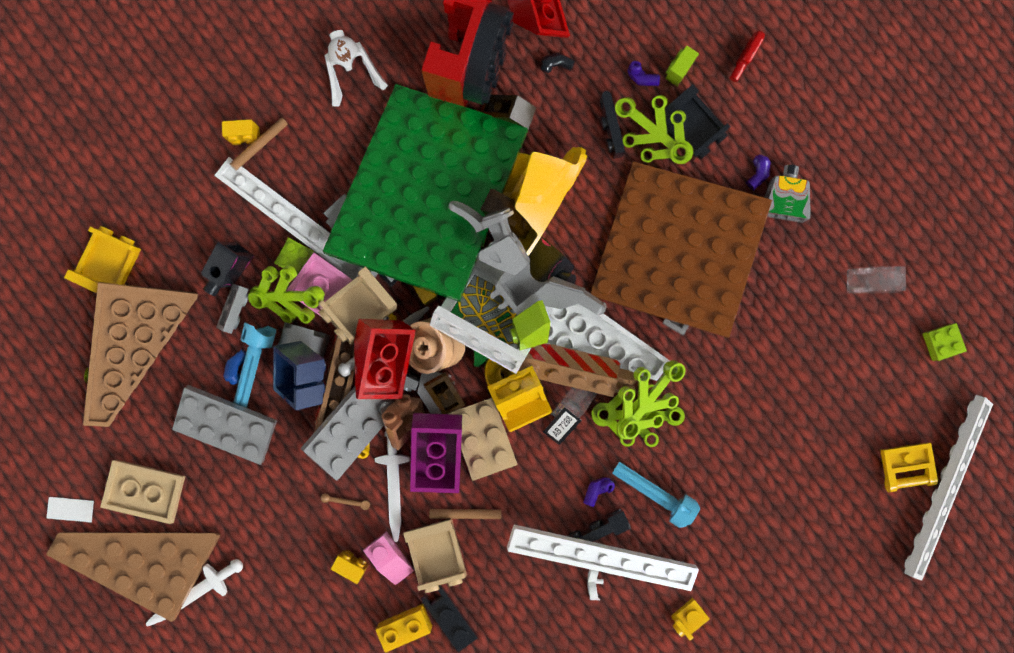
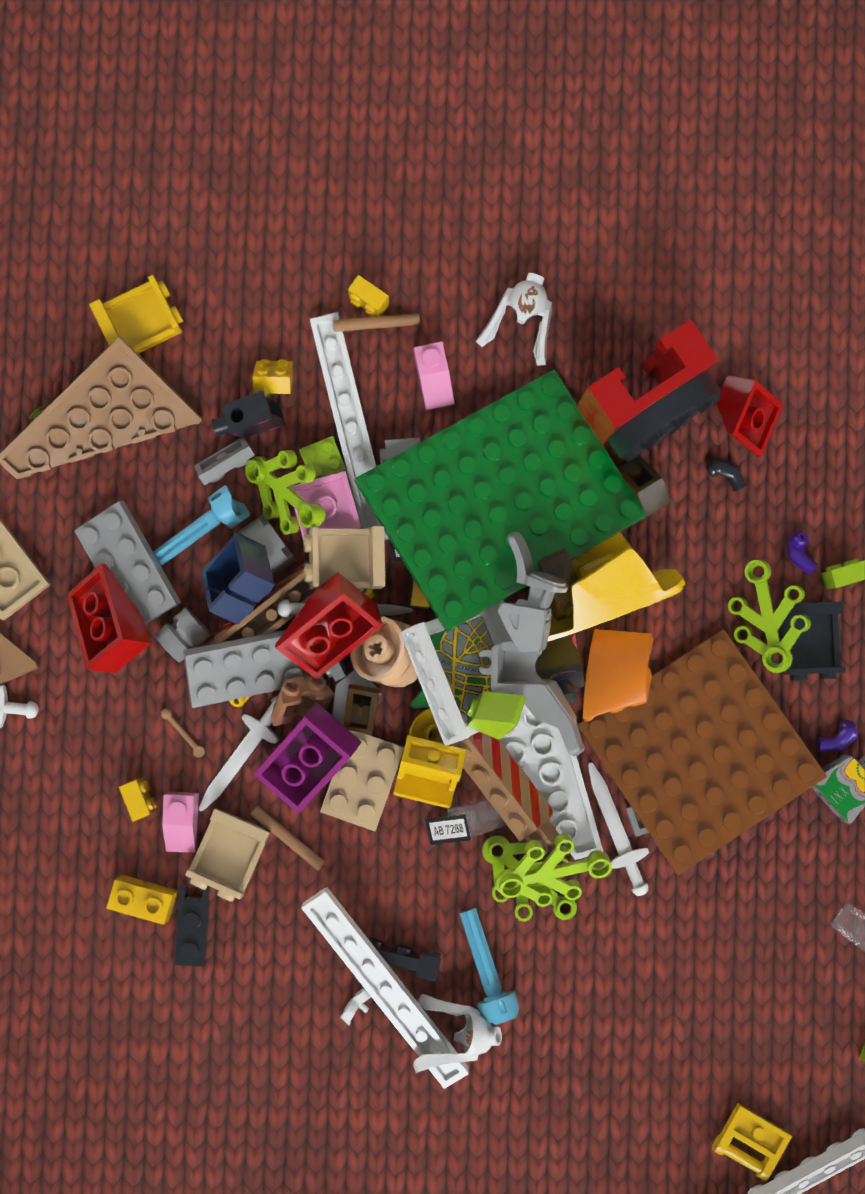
camera: 30 degrees right, 0 degrees up
blue arm [223,349,246,385] -> none
dark purple arm [583,477,615,507] -> none
black hinge [600,91,625,159] -> none
yellow bracket [671,598,710,640] -> none
none -> red slope [66,563,151,673]
none -> light grey wheel [154,607,211,663]
none -> yellow piece [253,359,293,394]
none -> white piece [413,994,502,1073]
none -> bright pink slope [414,341,454,411]
none -> orange slope [583,629,653,721]
none -> white sword [588,763,649,896]

